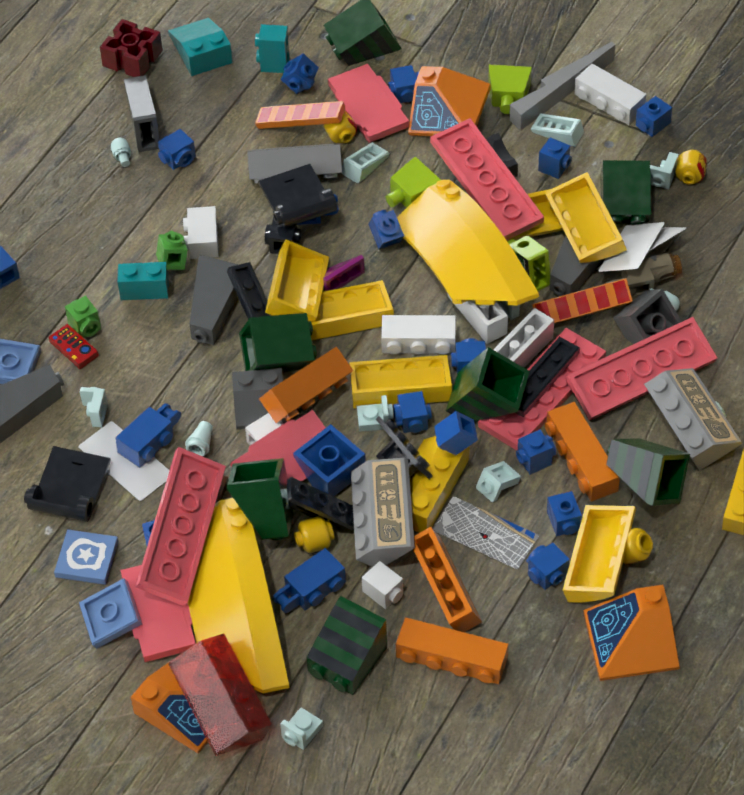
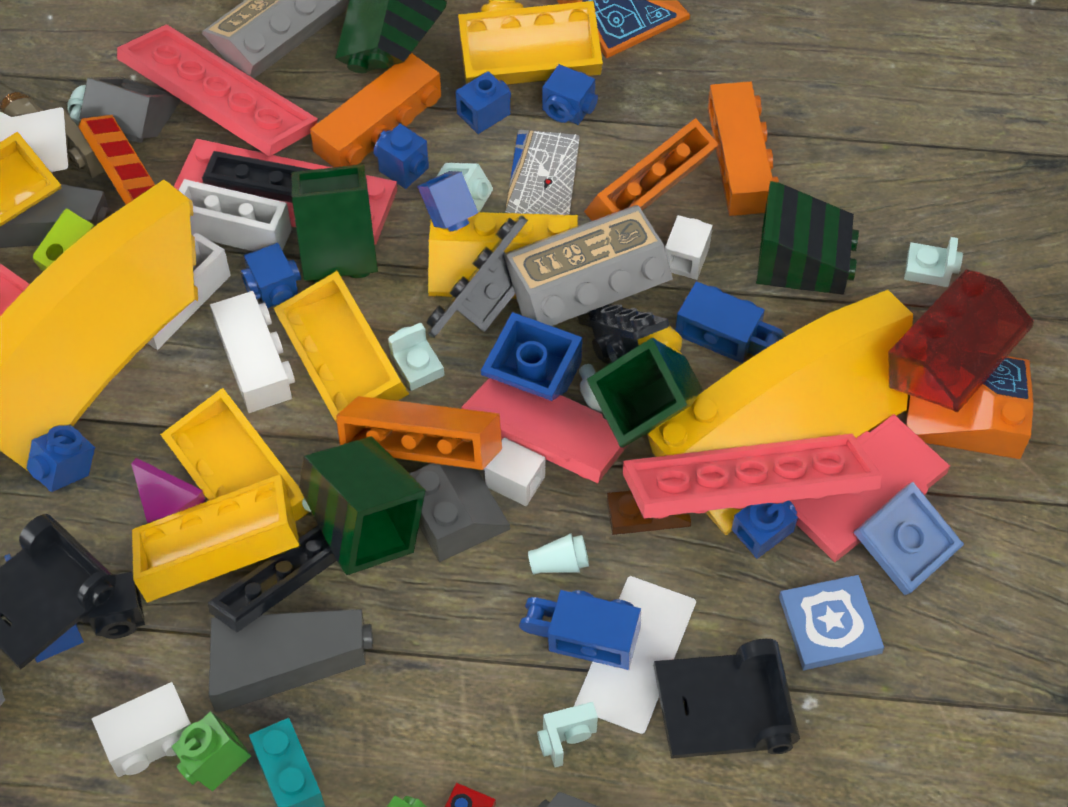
camera: 115 degrees left, 5 degrees up
blue brick [393,391,432,433] -> none

